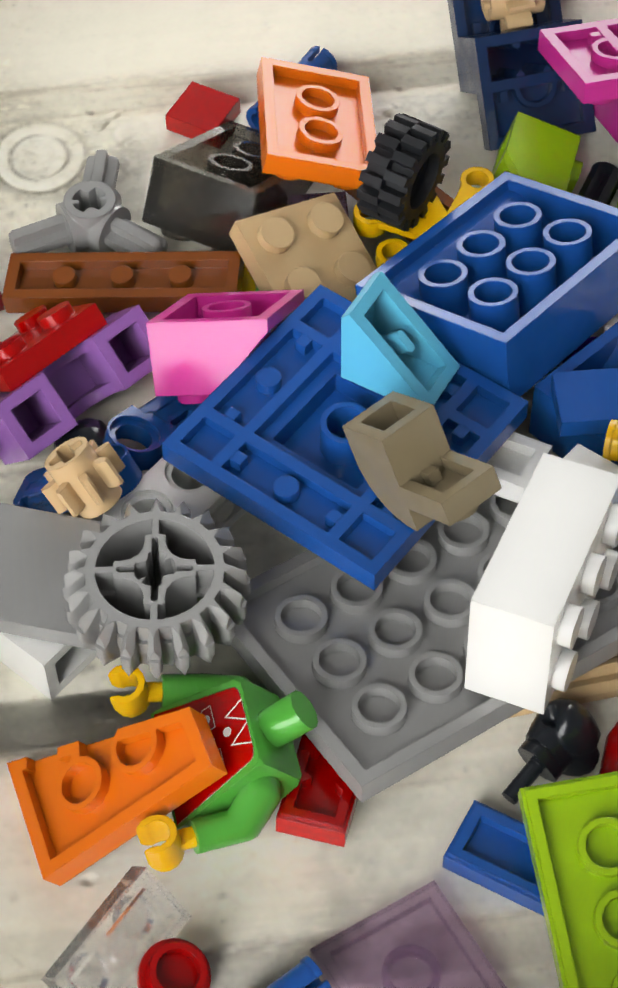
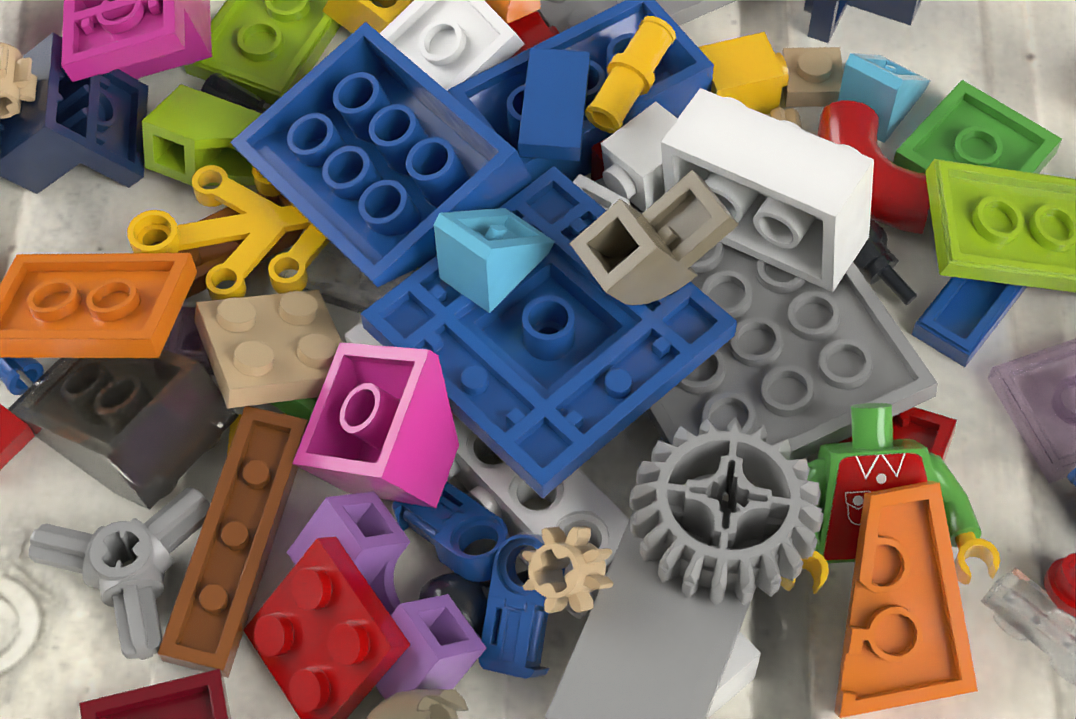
camera: 80 degrees left, 5 degrees up
black tyre [356,113,451,231] -> none

